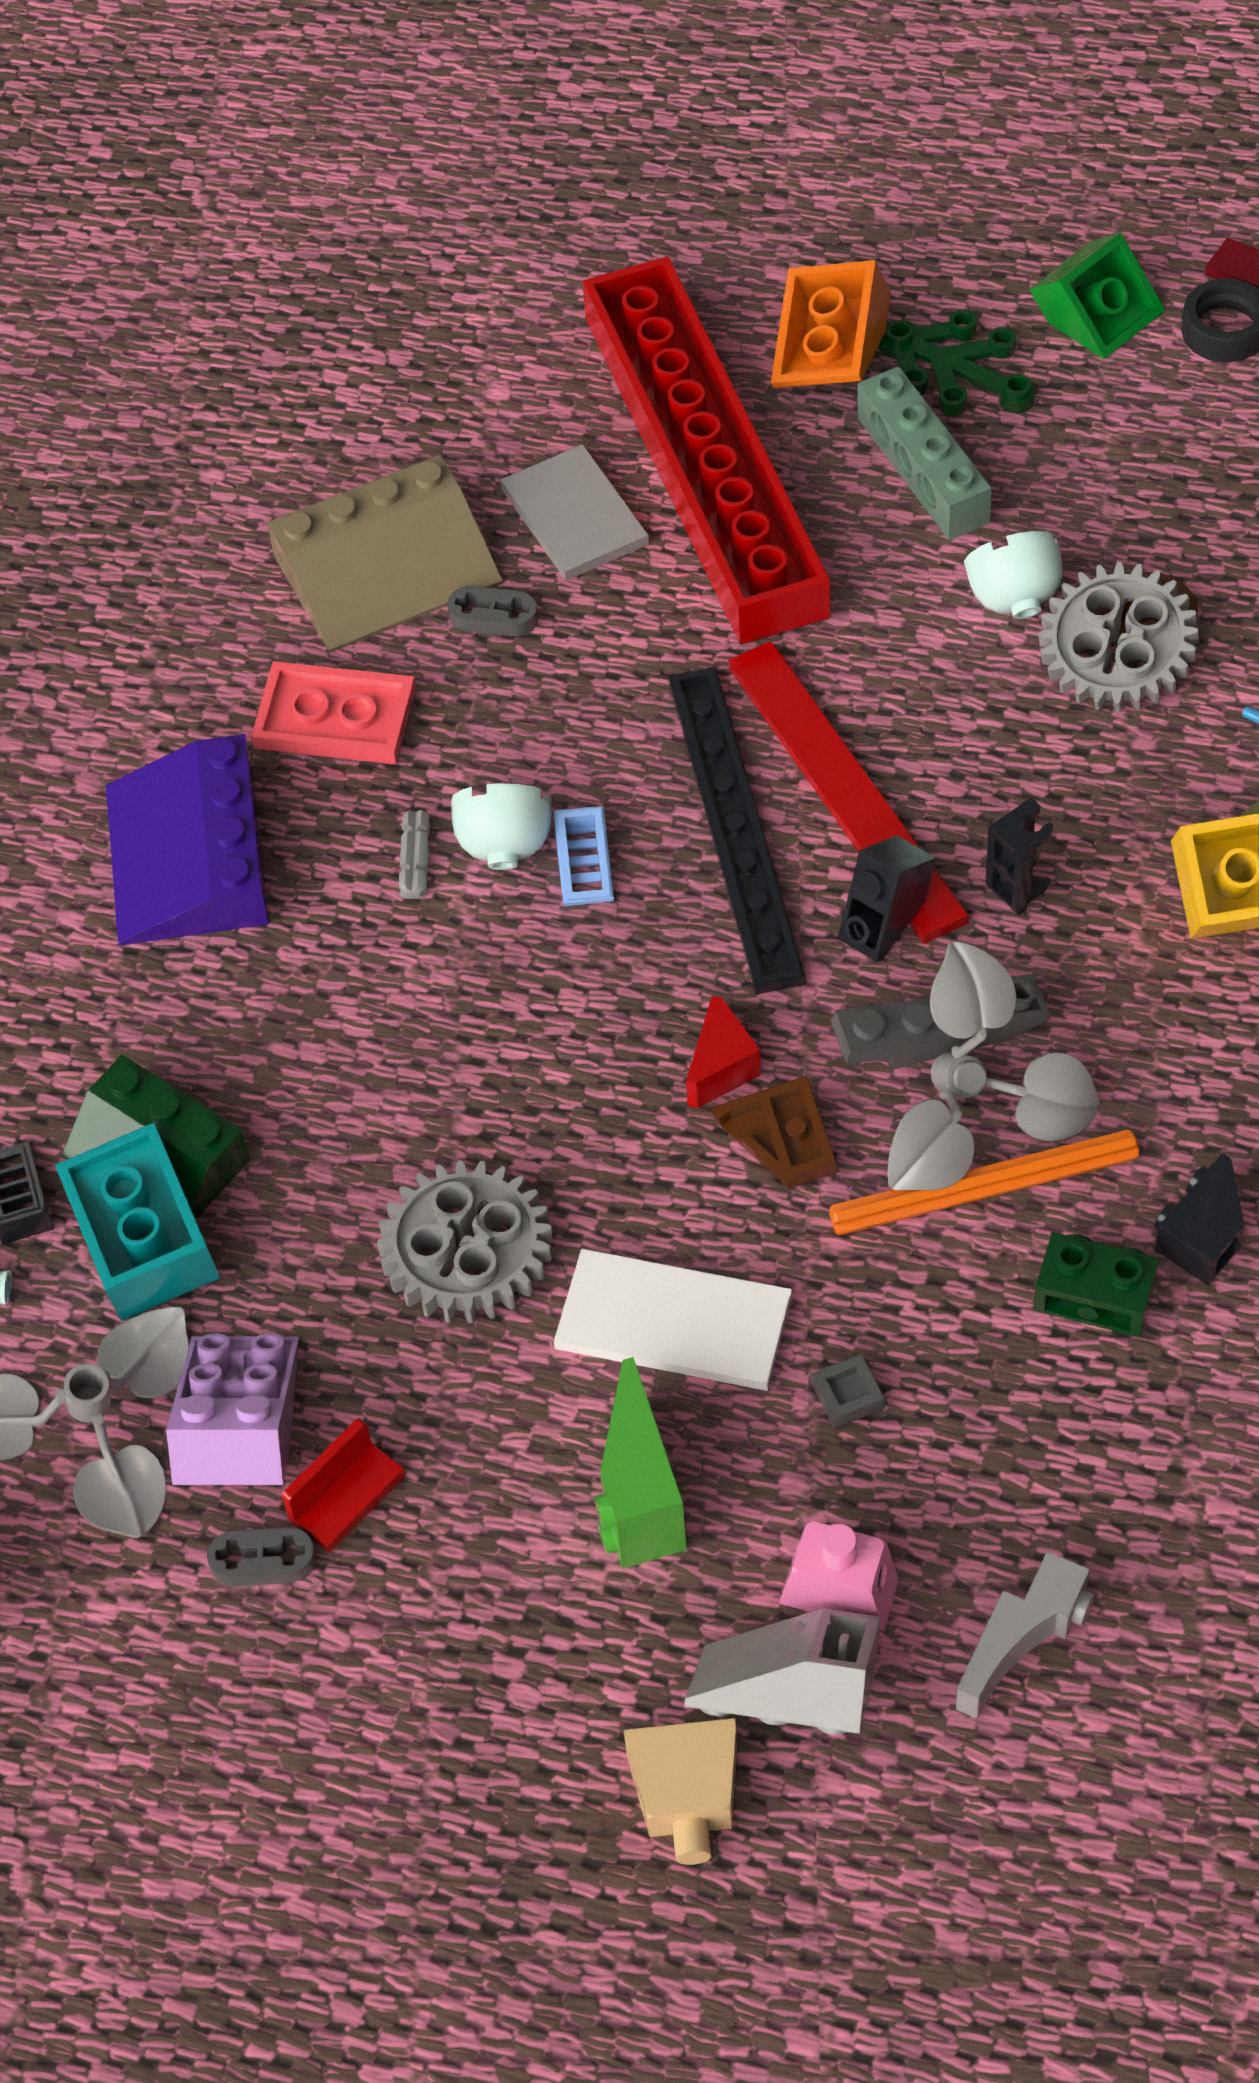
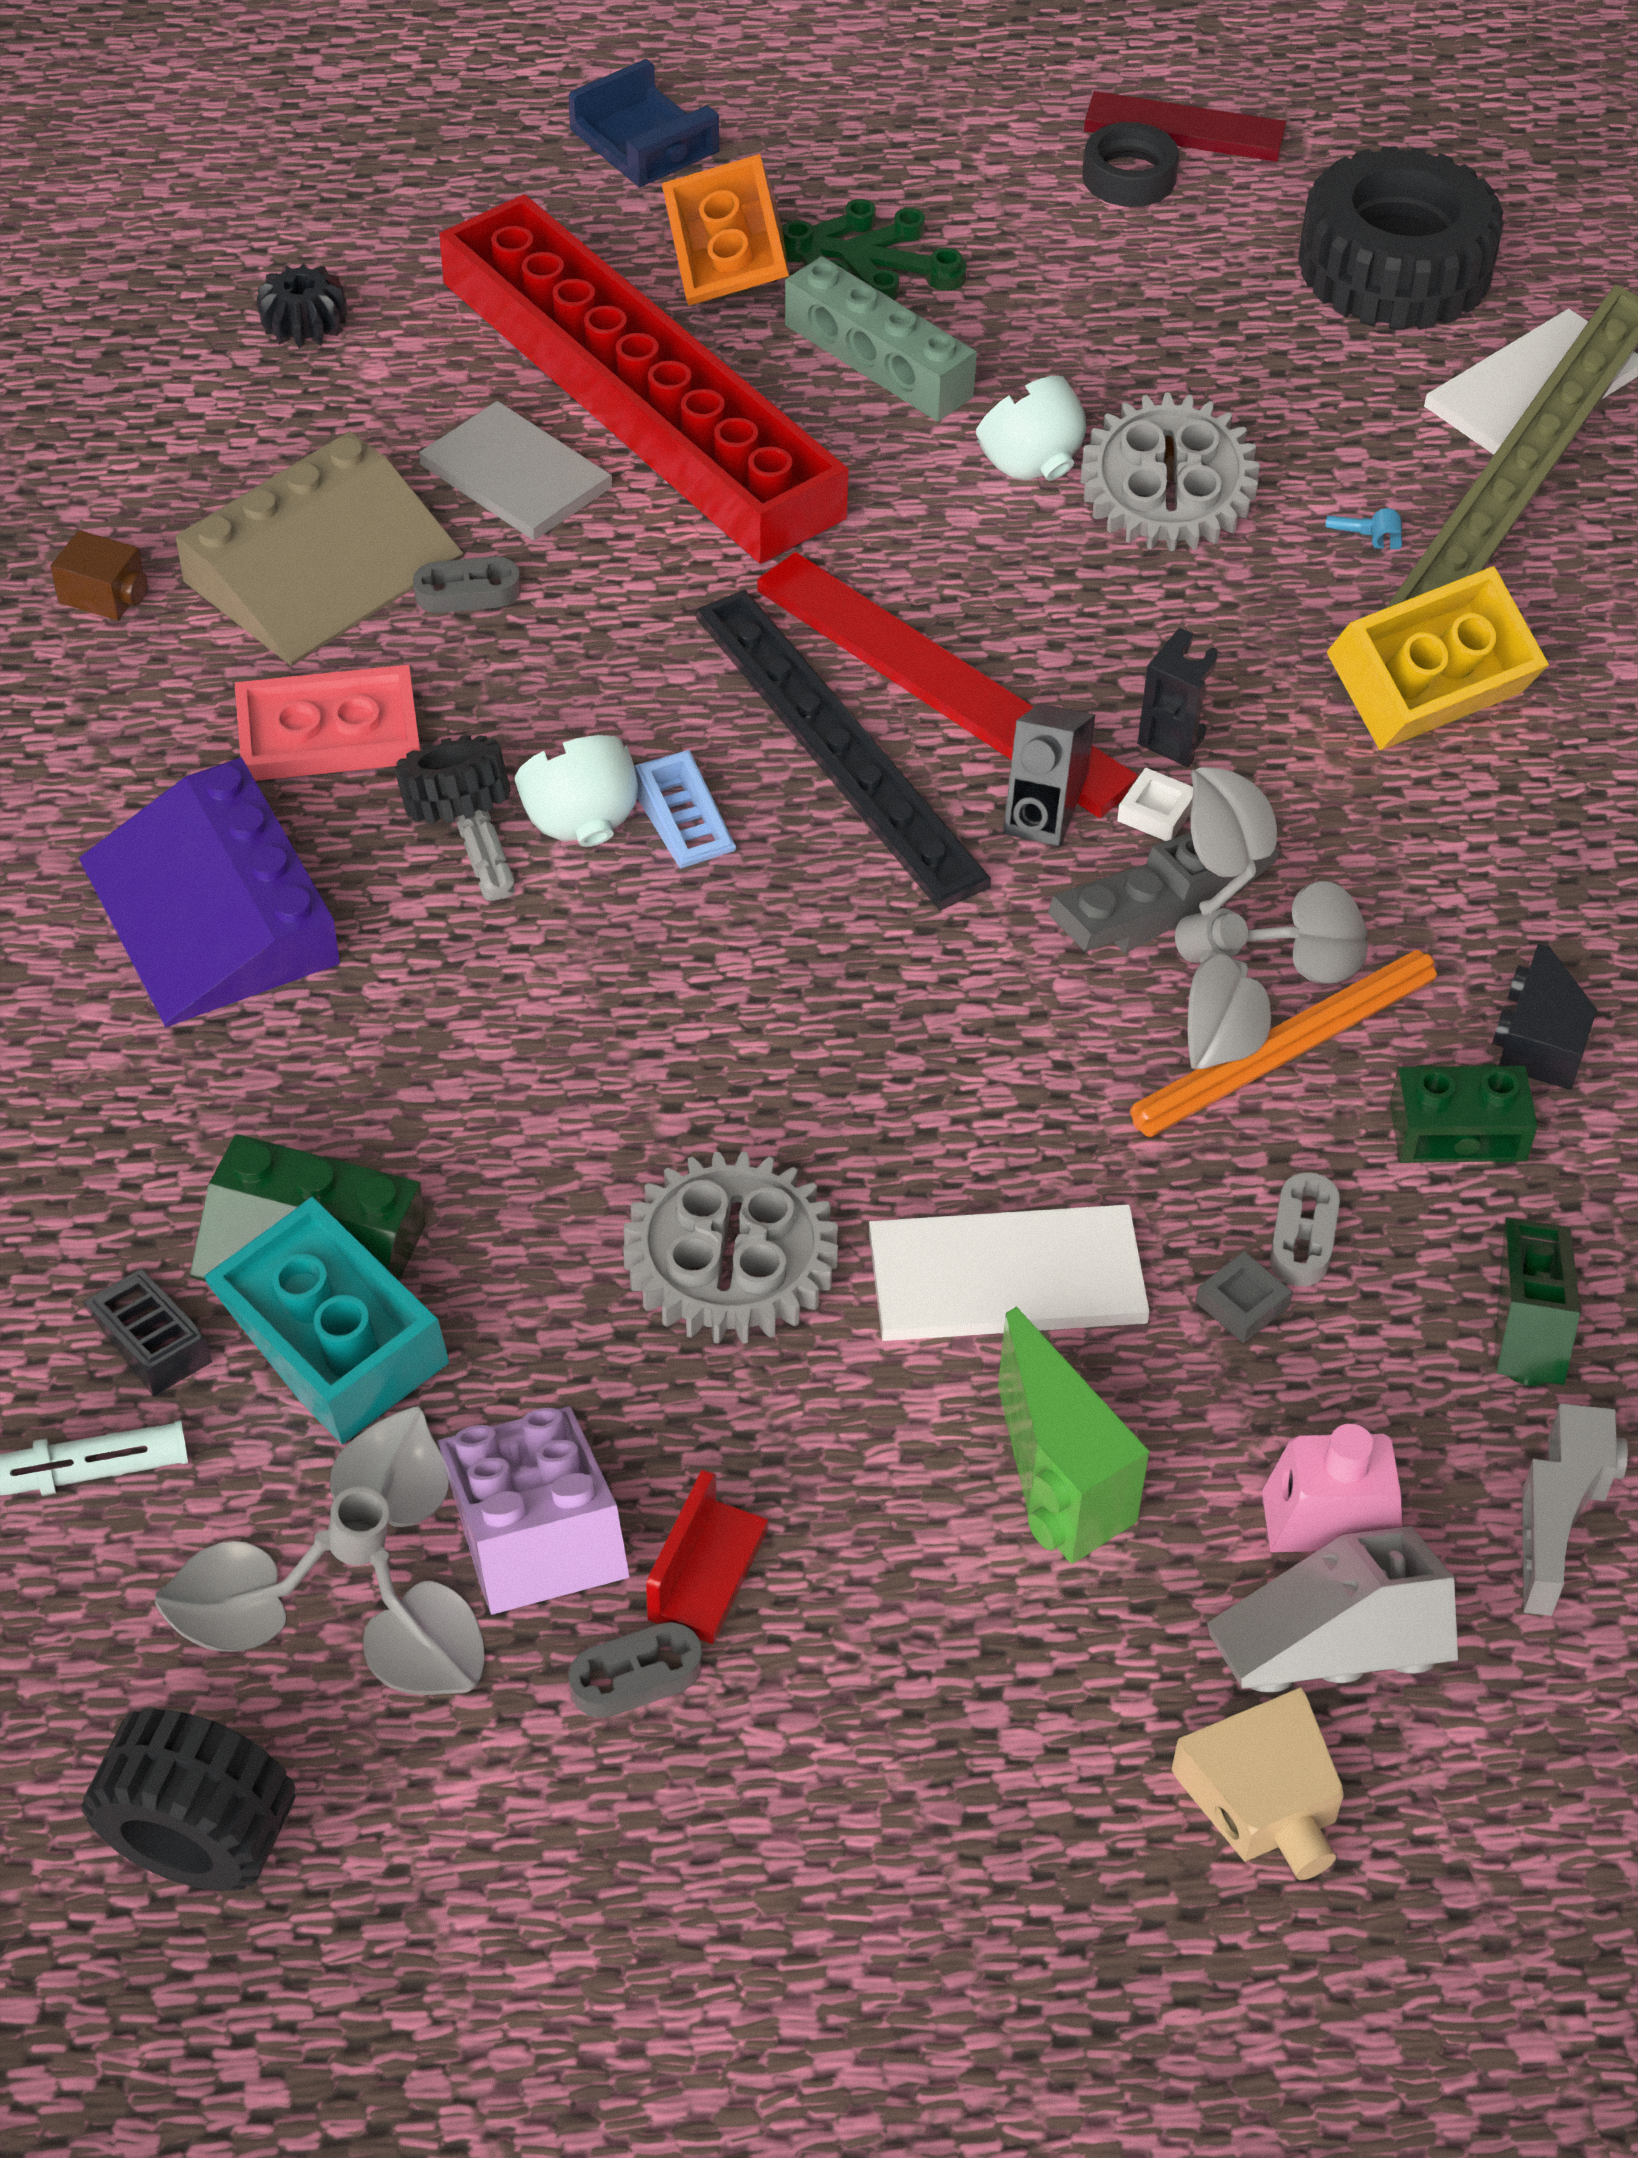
camera: 25 degrees left, 5 degrees down
red slope [686,996,761,1108] -> none
reddish brown wing [711,1075,839,1189] -> none
green slope [1029,232,1165,359] -> none
none -> reddish brown brick [50,530,148,621]
none -> black gear [257,262,348,349]
none -> black tyre [395,735,511,824]
none -> dark blue panel [569,59,719,188]
none -> white plate [1117,767,1193,841]
none -> light grey beam [1270,1172,1340,1286]
none -> dark green slope [1495,1217,1580,1386]

